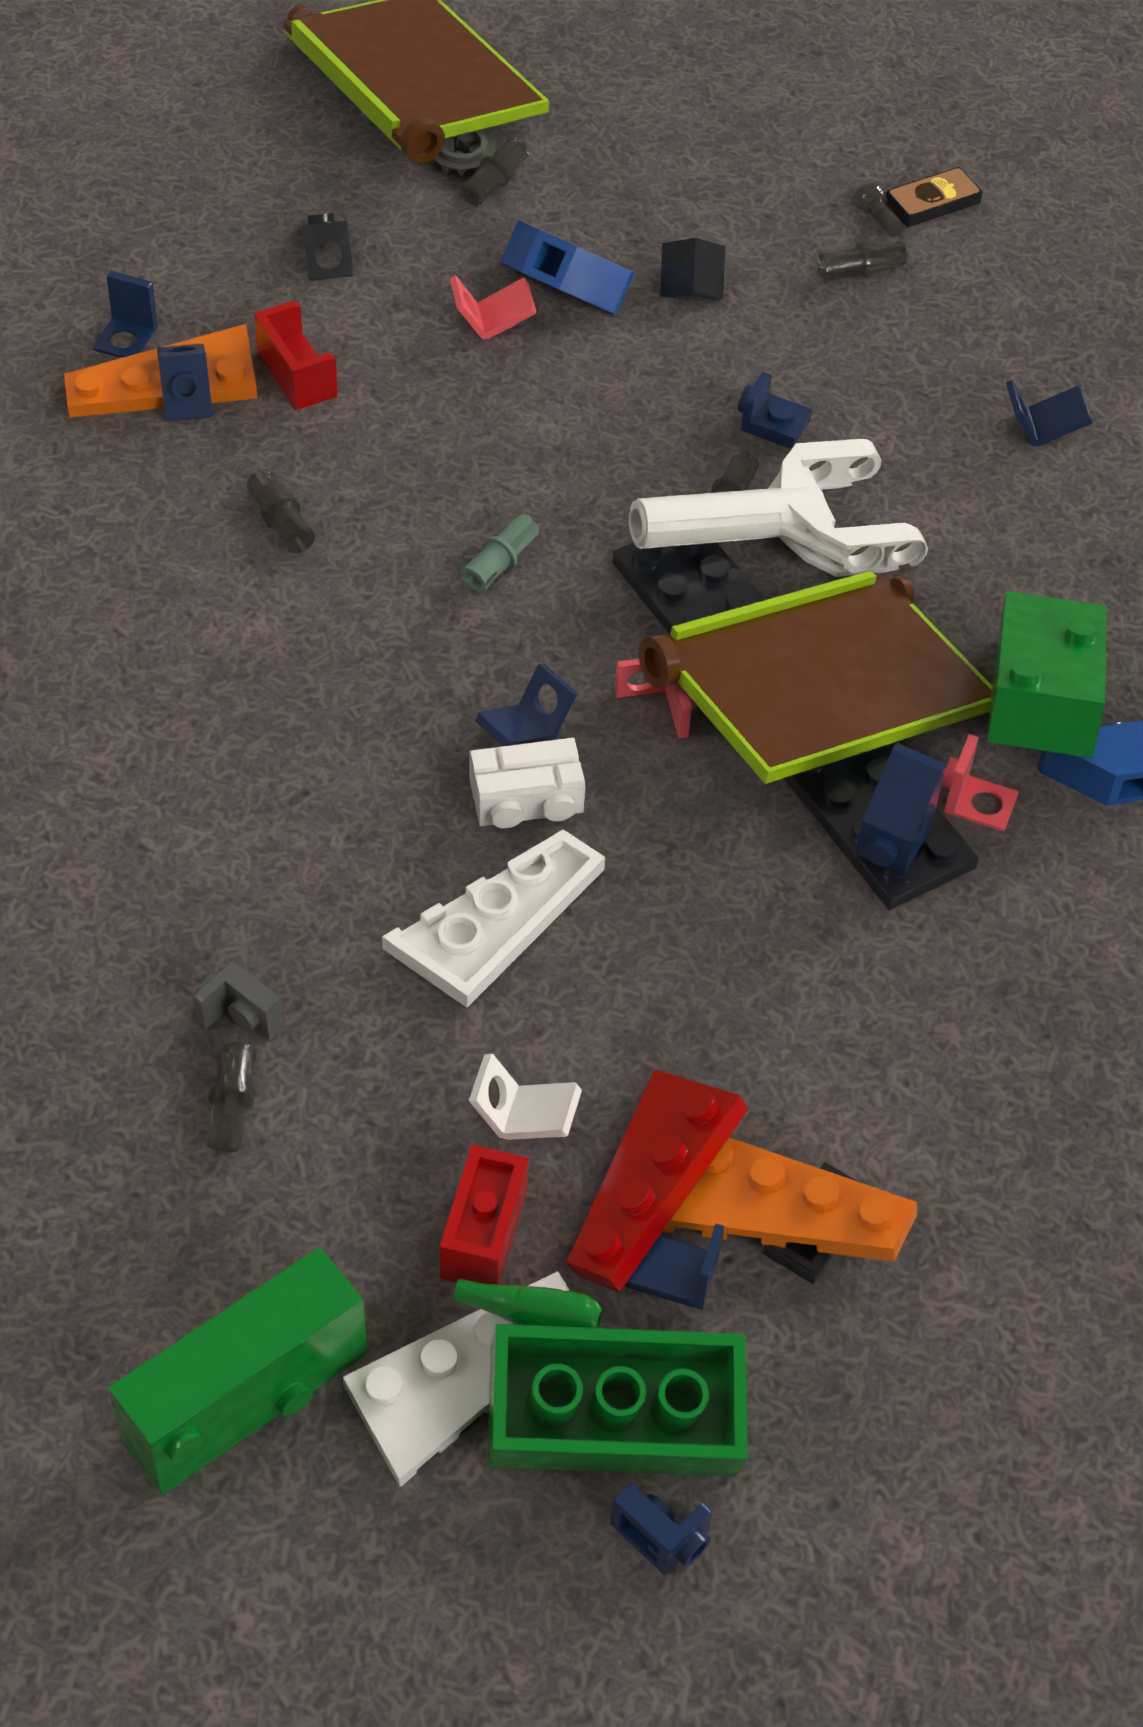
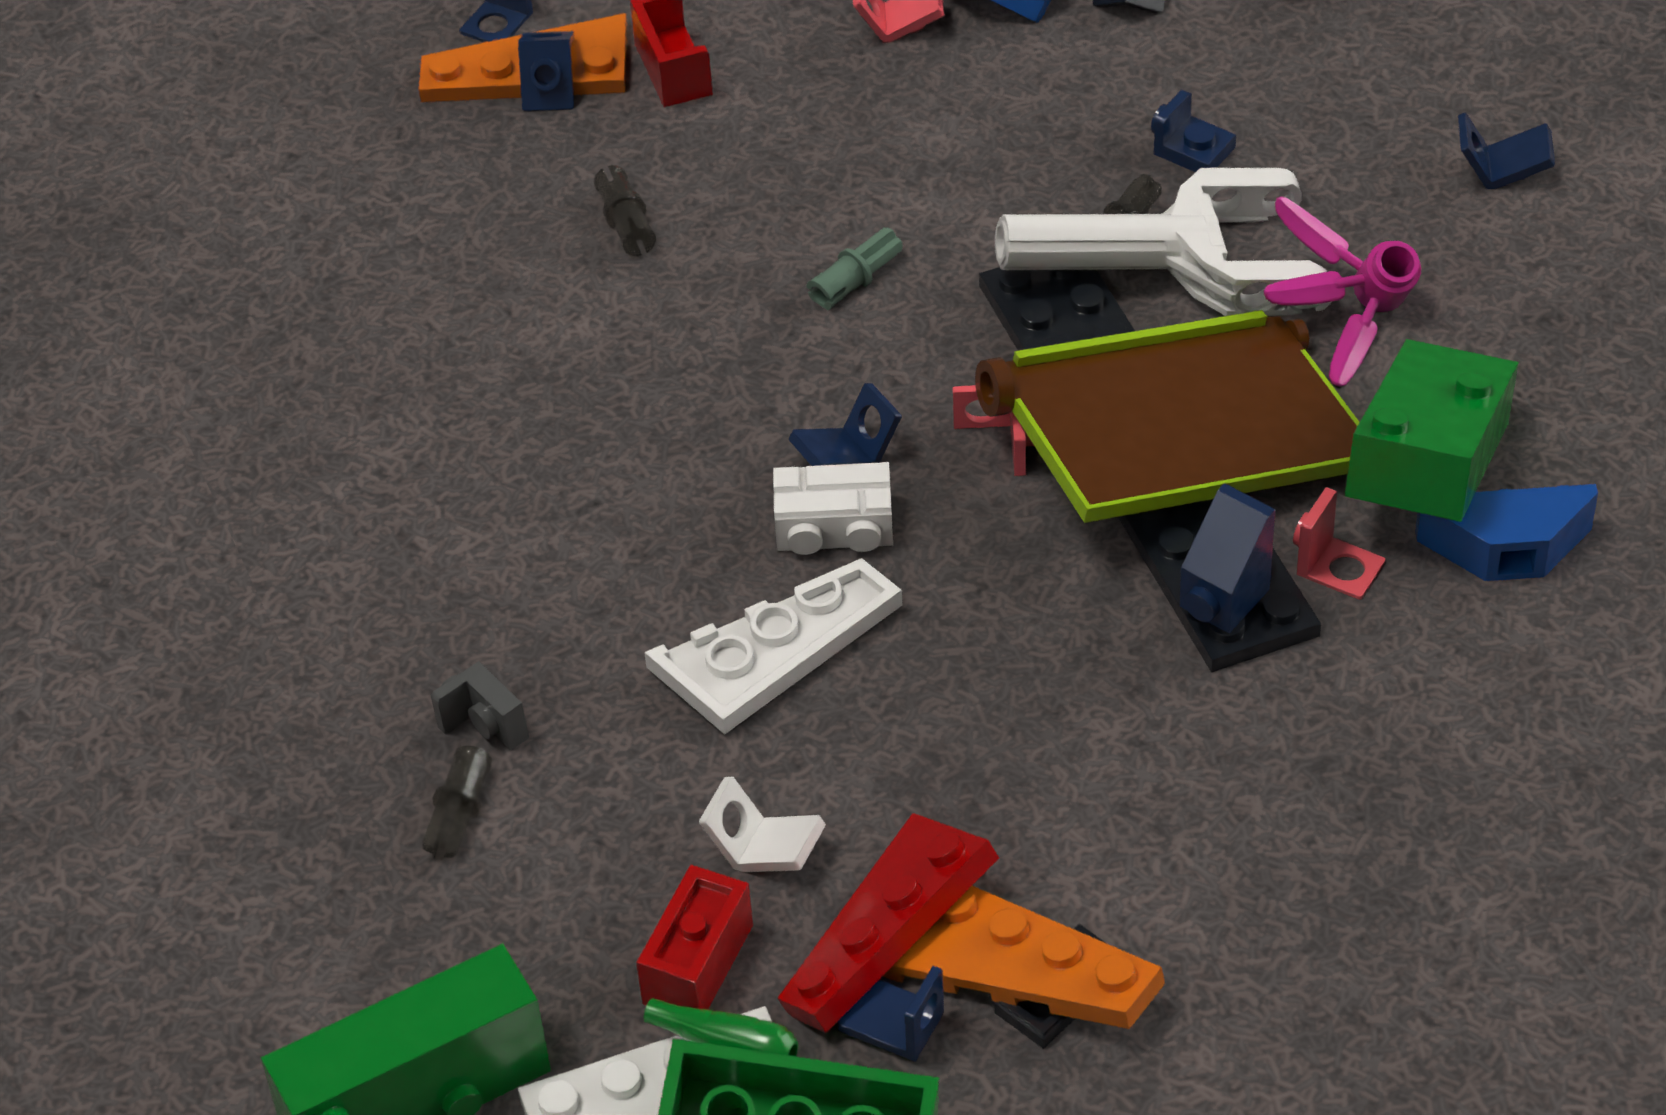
camera: 15 degrees right, 5 degrees down
none -> dark pink plant [1264,196,1421,387]

